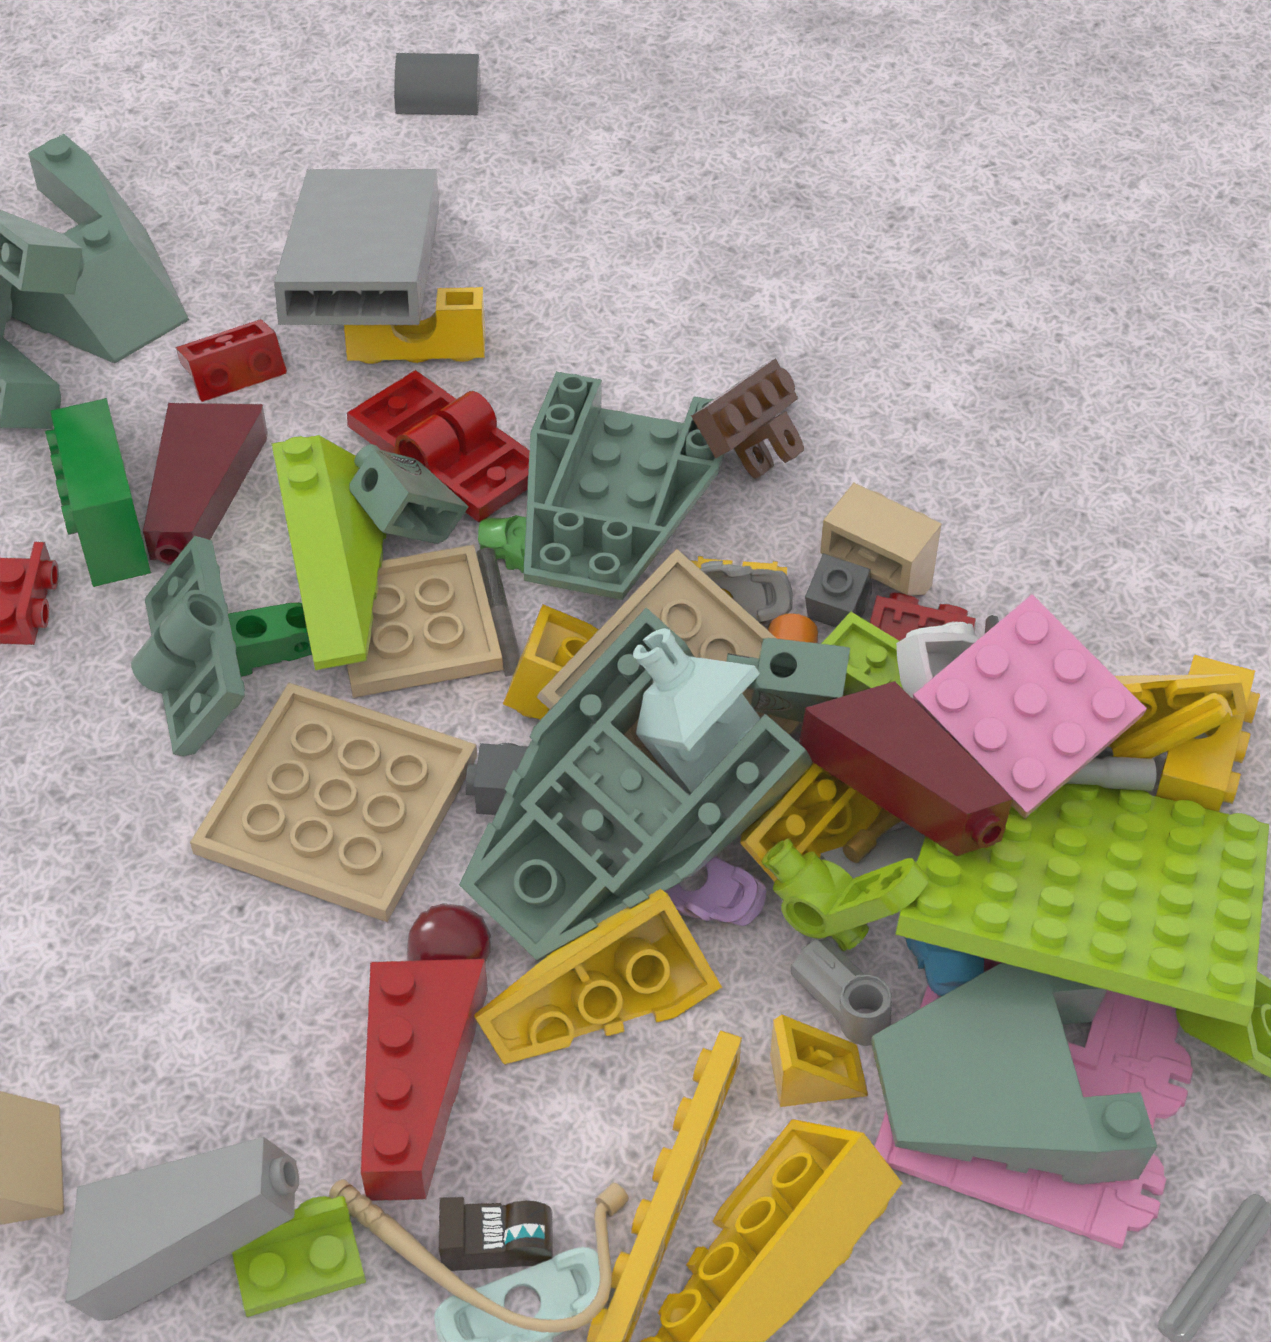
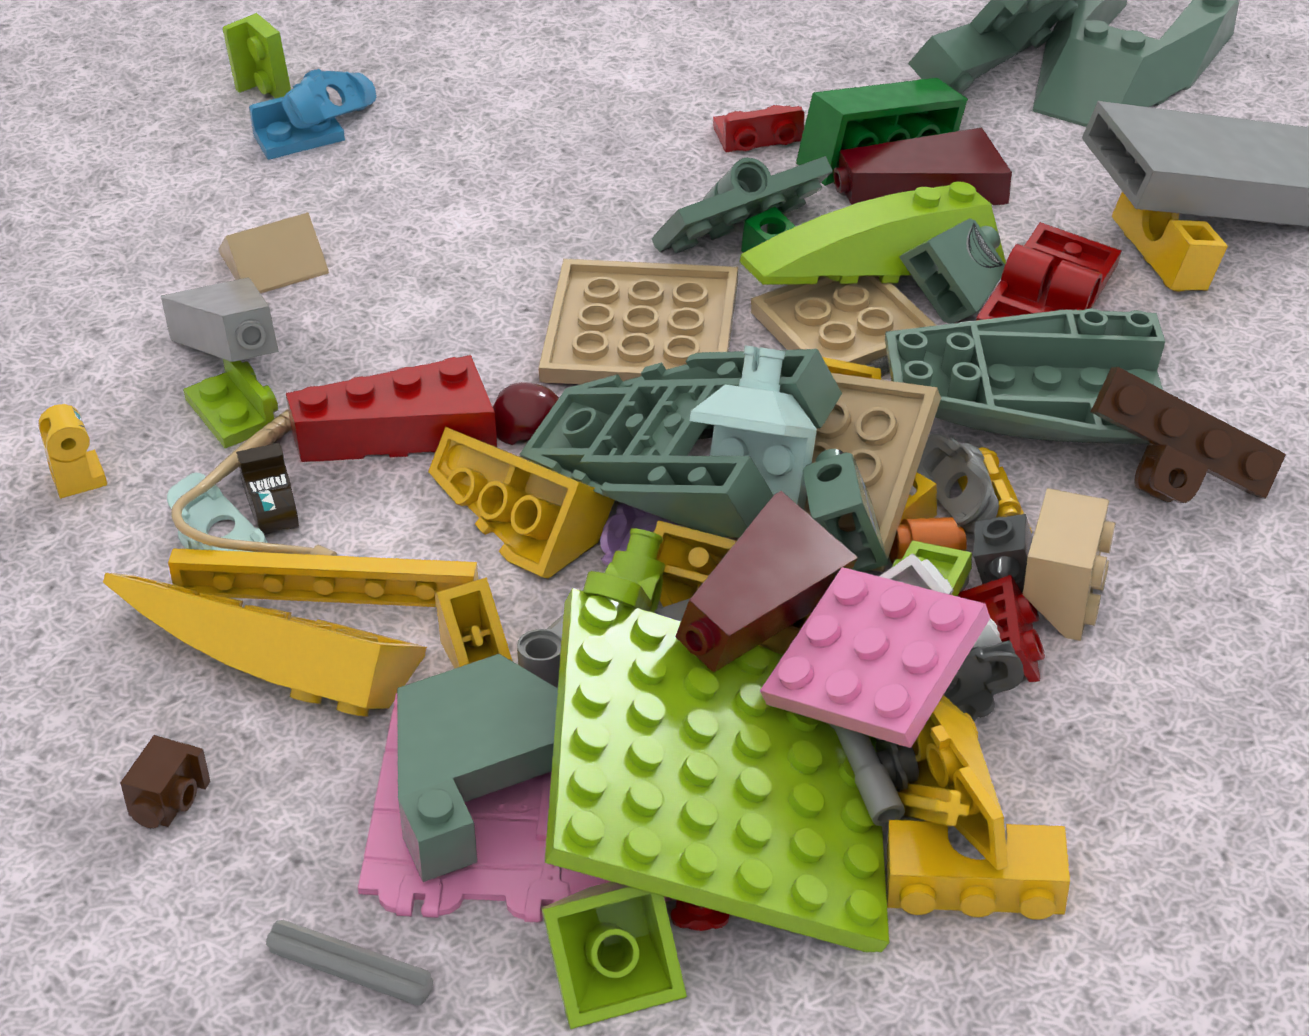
camera: 75 degrees right, 10 degrees down
red bracket [175,319,287,402] -> none

